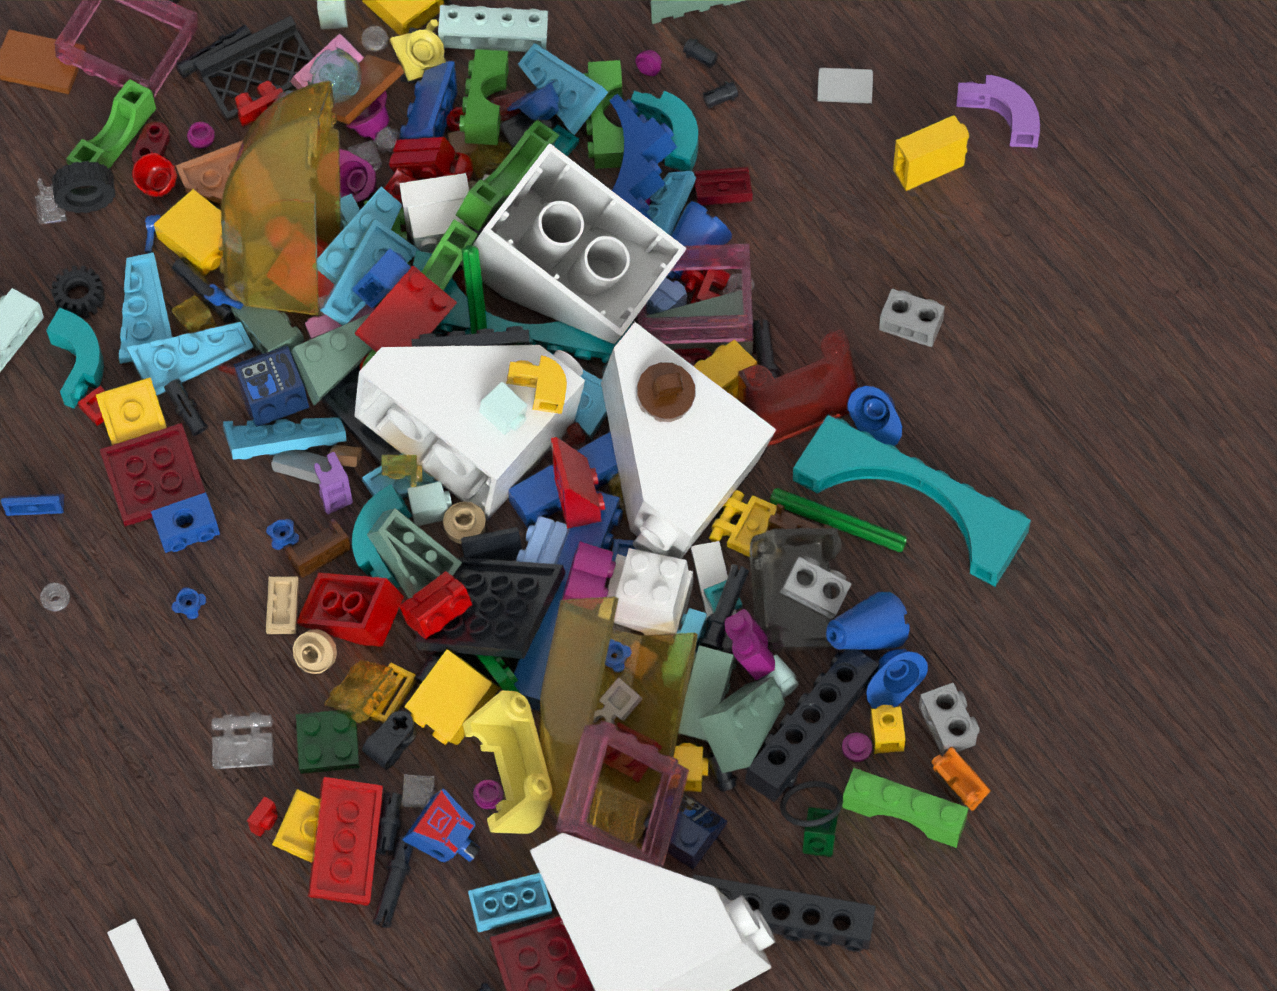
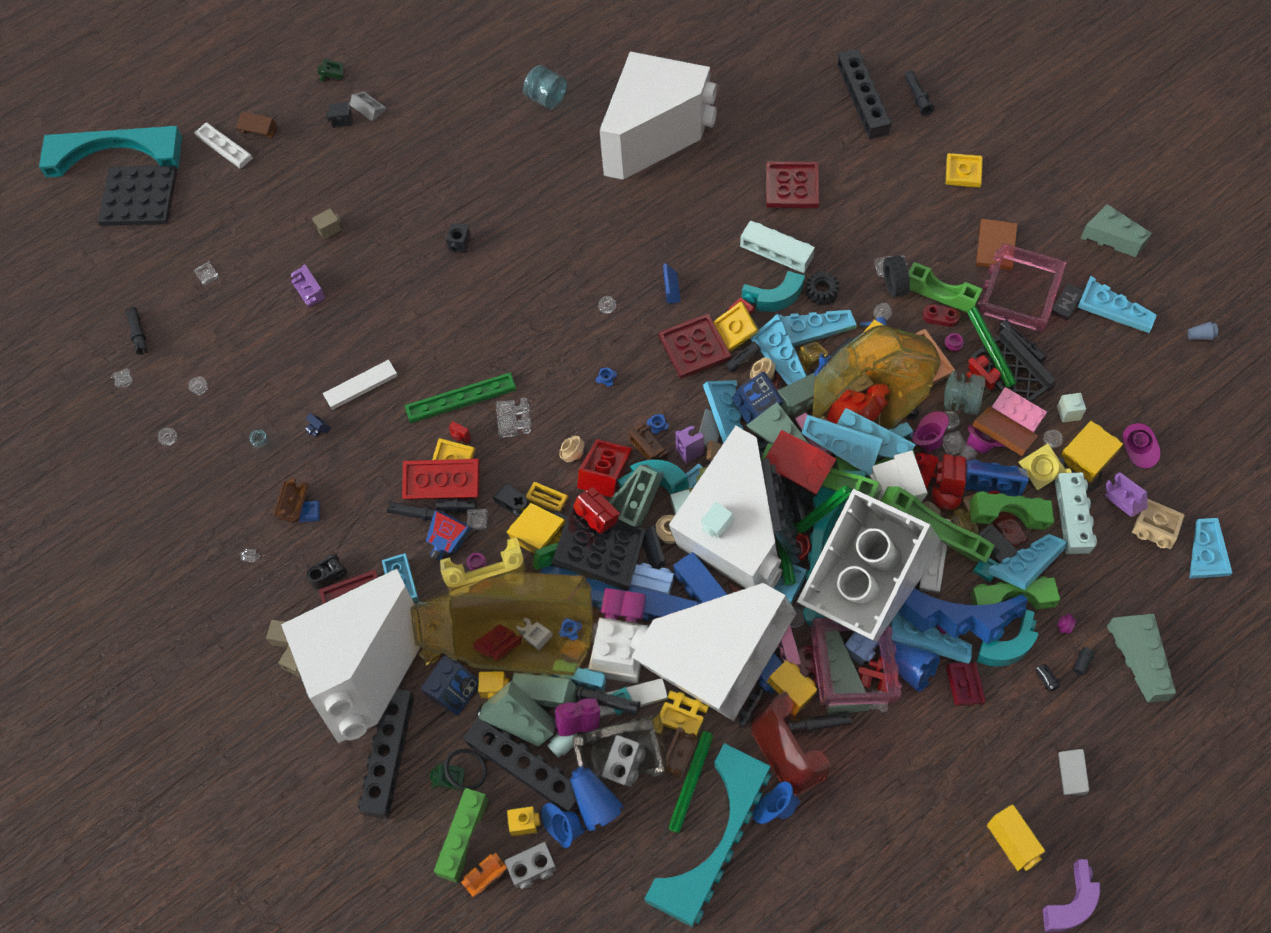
camera: 90 degrees right, 0 degrees up
red hair [132,153,177,197] -> none
blue brick [151,492,220,553] -> none
tan plate [266,576,299,634] -> none
dark green plate [296,709,360,774] -> none
clear light blue cylinder [308,48,362,104] -> none
clear yellow hinge [324,660,397,724] -> none
blue brick [351,248,411,308] -> none
yellow brick [506,355,567,414] -> none
blue piece [507,80,560,121] -> none
red slope [551,437,605,529] -> none
clear pink window [555,721,689,868] -> none
reddish brown tile [636,362,696,422] -> none
magenta plate [842,733,872,762] -> none
light grey brick [879,289,945,347] -> none
none -> green tile [404,372,517,424]
none -> tan plate [750,357,775,380]
none -> clear plate [873,303,892,320]
none -> green axle [968,307,1016,388]

